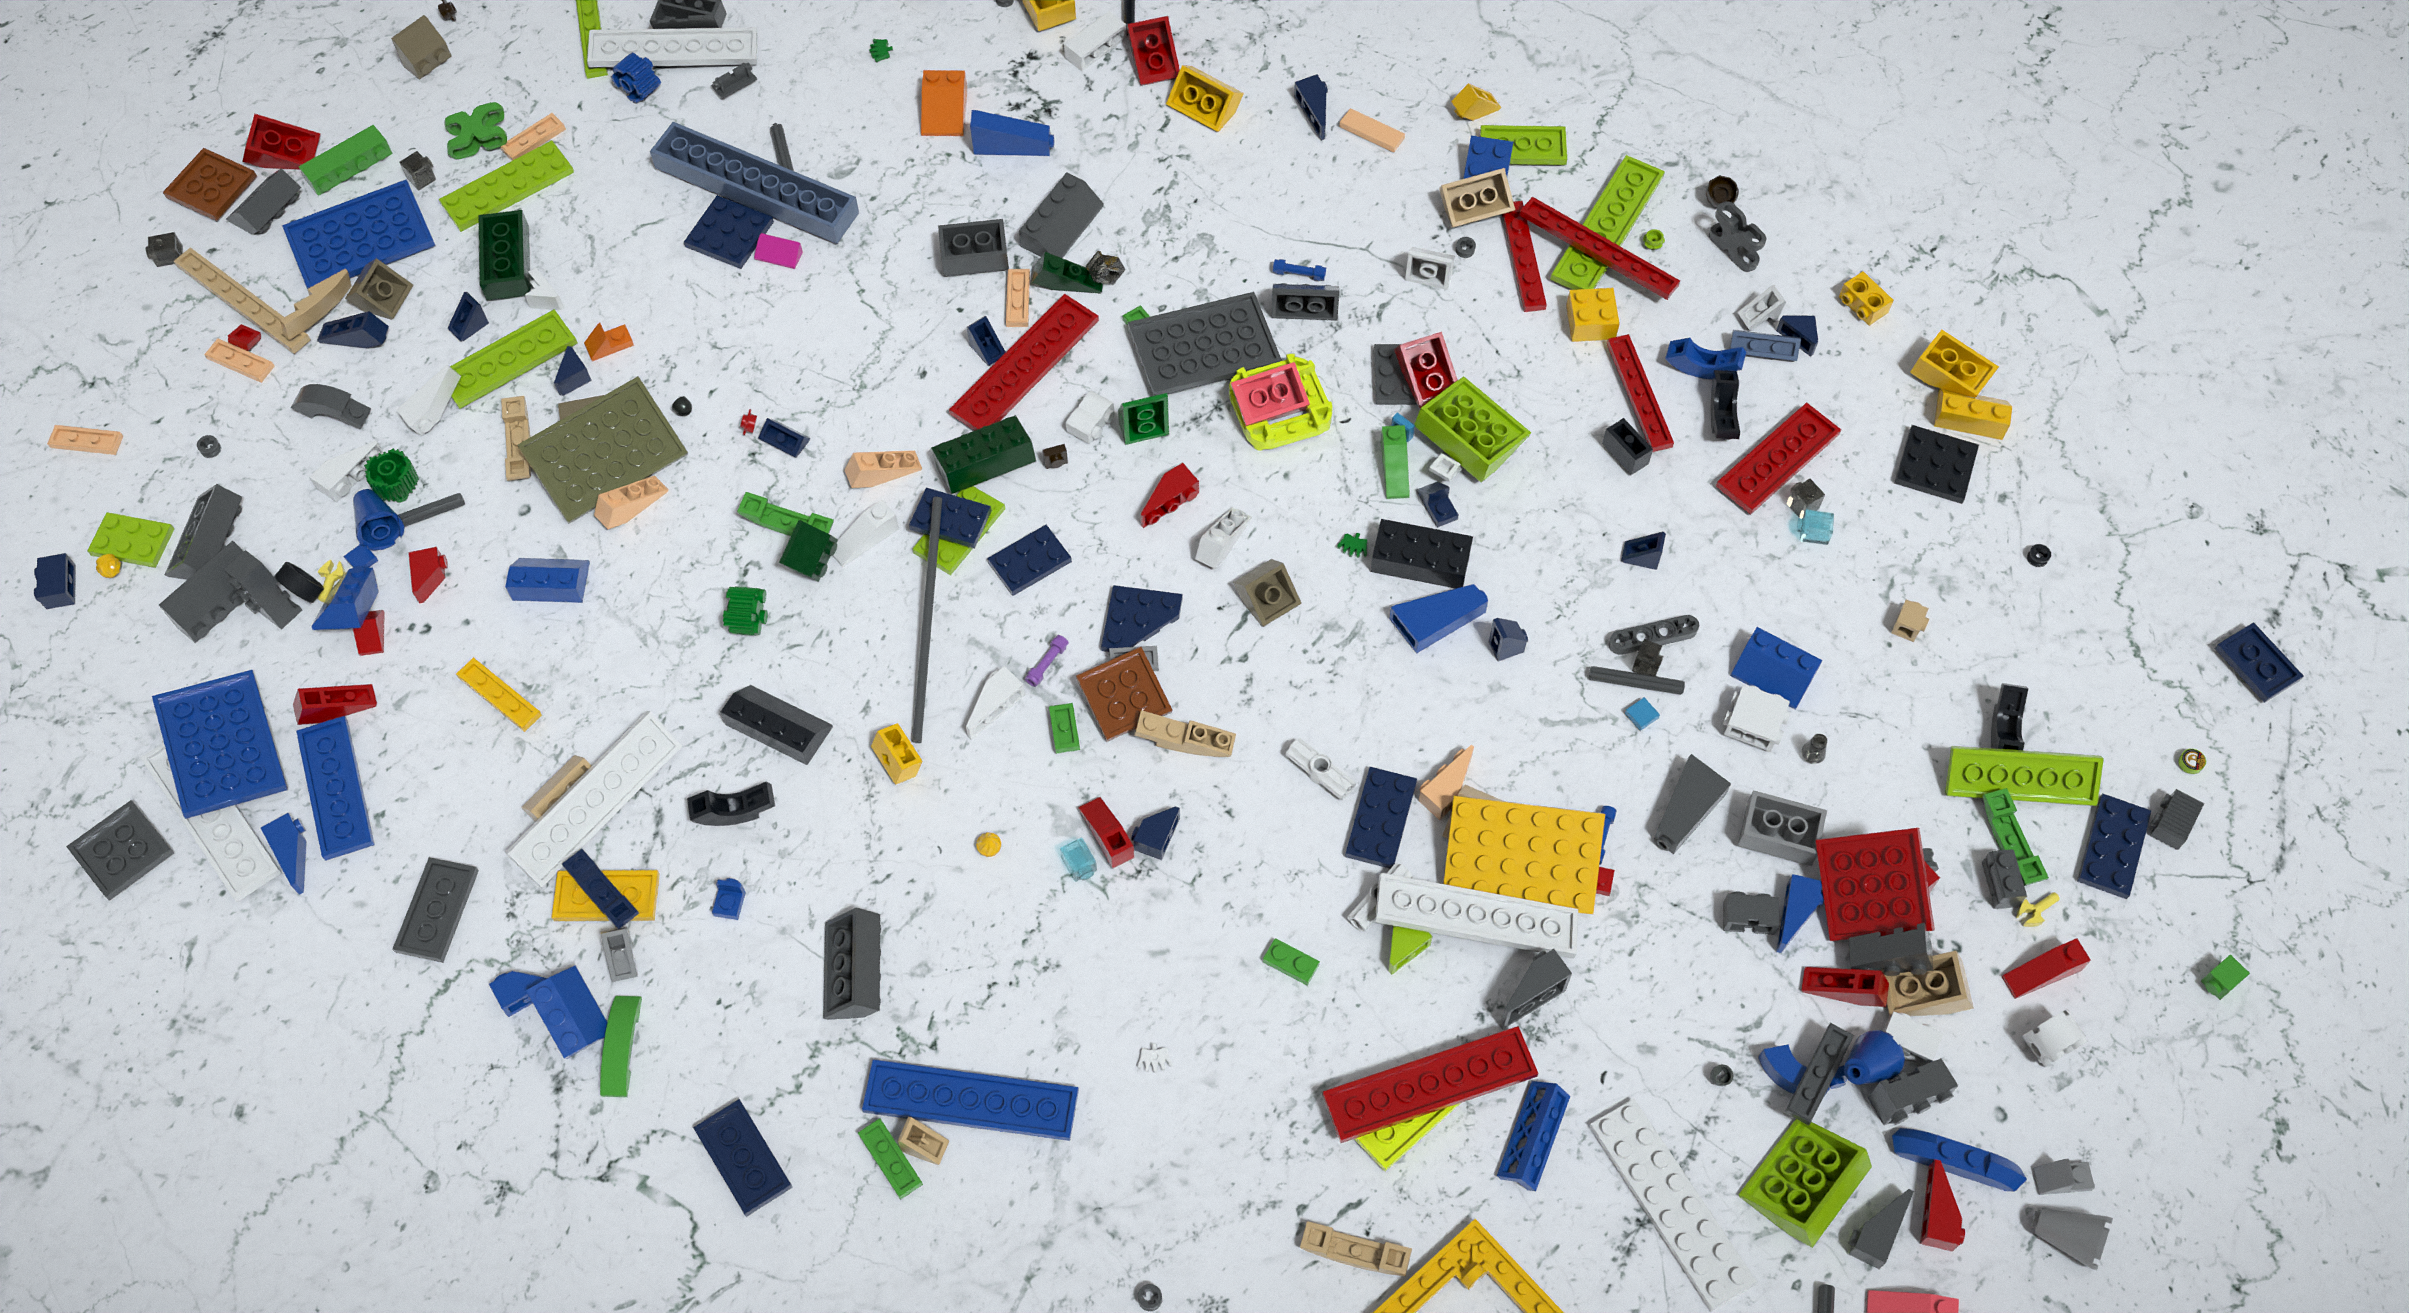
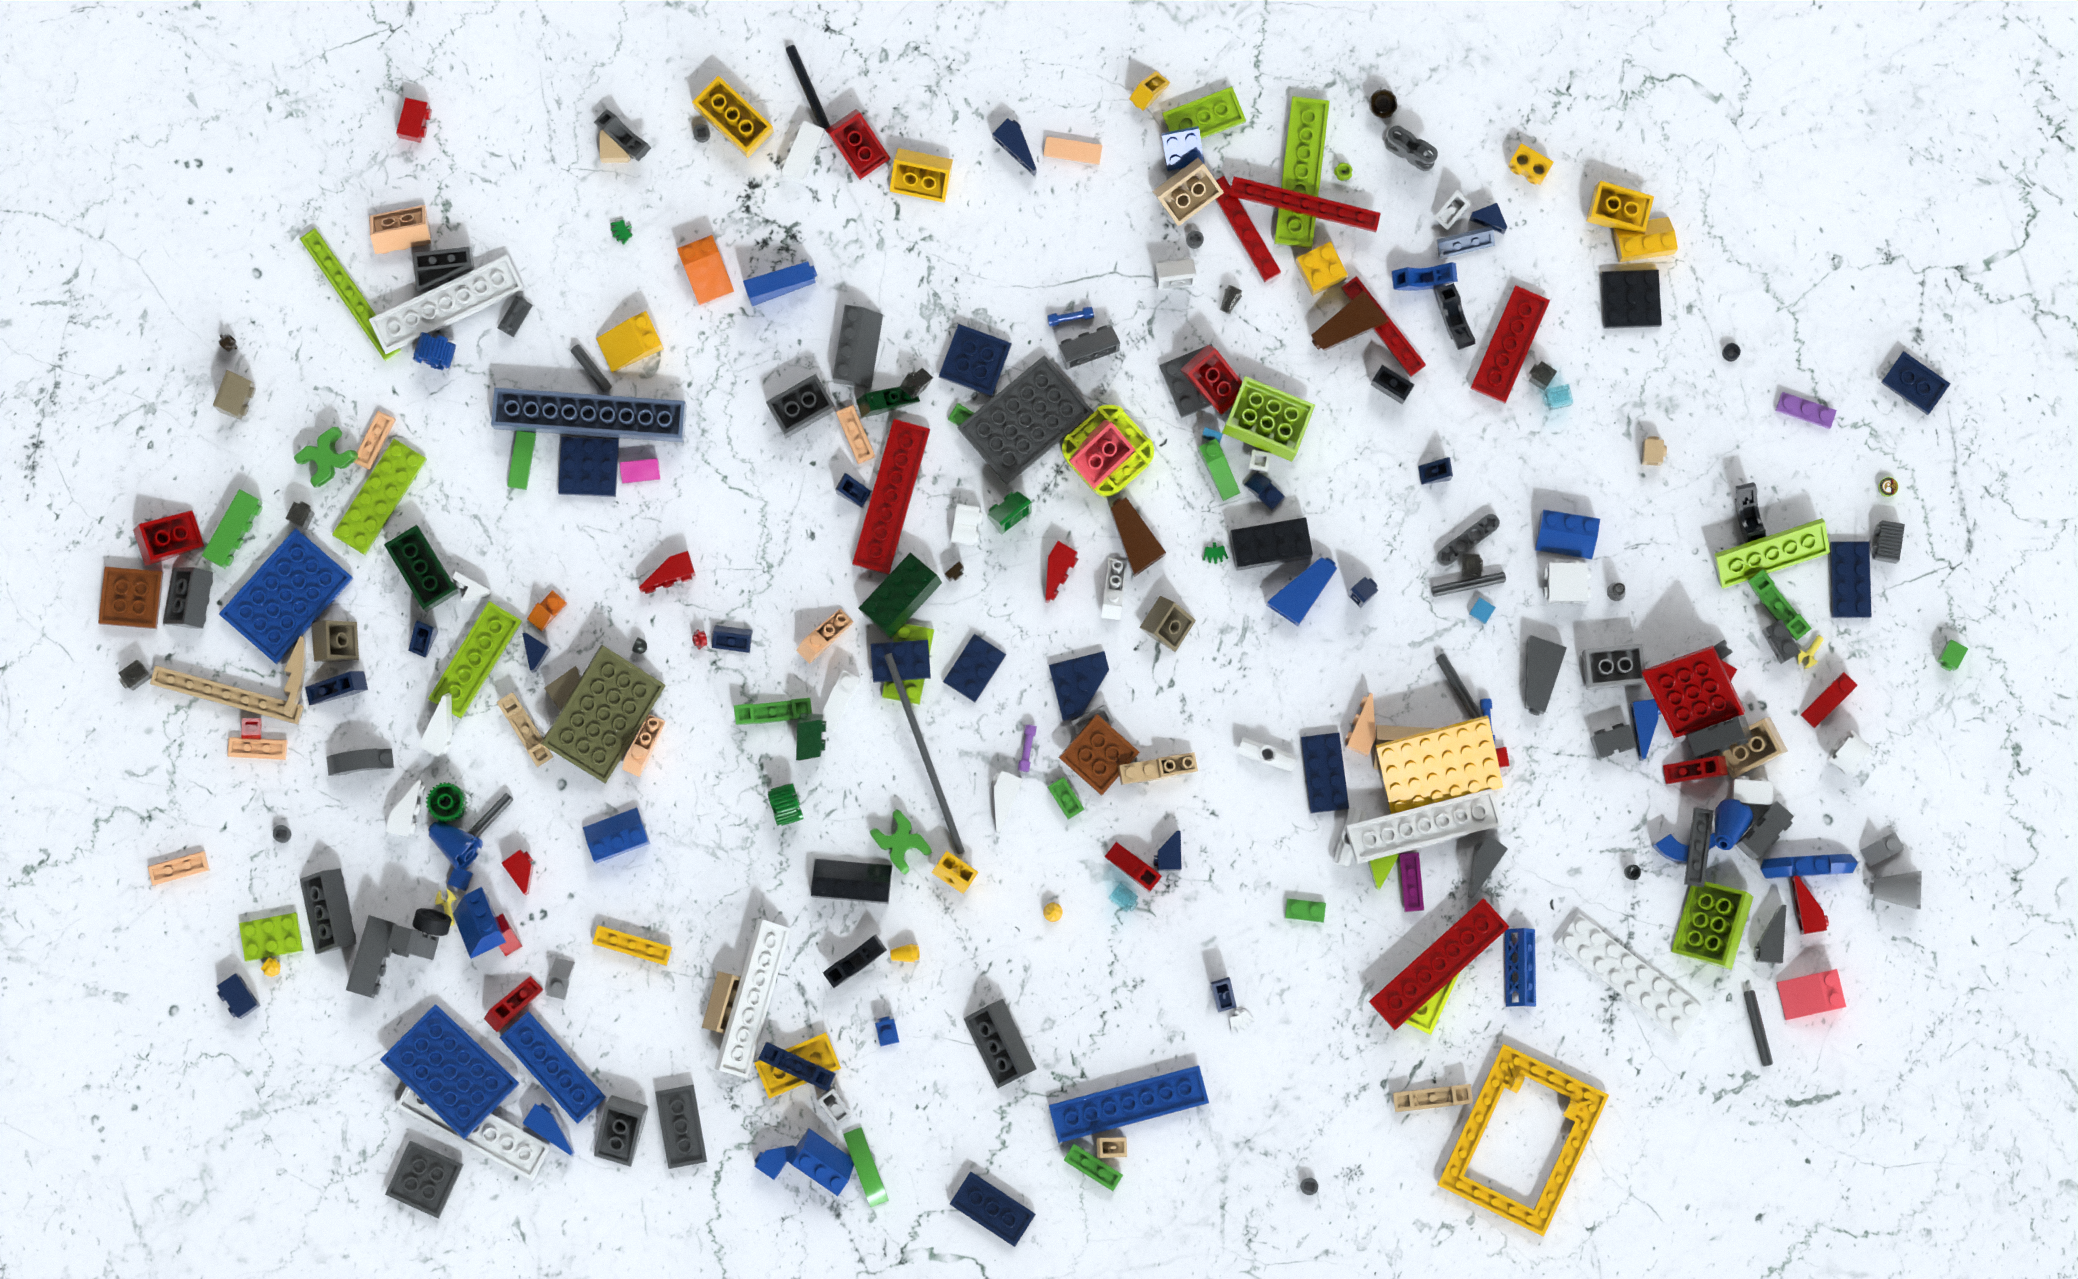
camera: 25 degrees left, 20 degrees up
none -> bright green tile [507,431,536,490]
none -> light grey slope [546,958,575,1000]
none -> dark grey slope [594,1095,648,1167]
none -> yellow slope [596,311,664,373]
none -> red slope [639,551,696,594]
none -> bright green piece [870,809,932,875]
none -> yellow cone [890,943,920,962]
none -> dark blue plate [939,324,1012,397]
none -> reddish brown slope [1110,497,1166,577]
none -> dark blue slope [1210,977,1237,1013]
none -> clear smoke cone [1220,285,1242,314]
none -> reddish brown slope [1311,291,1389,351]
none -> magenta plate [1399,852,1424,912]
none -> dark grey axle [1436,653,1483,719]
none -> medium lavender plate [1775,392,1837,429]

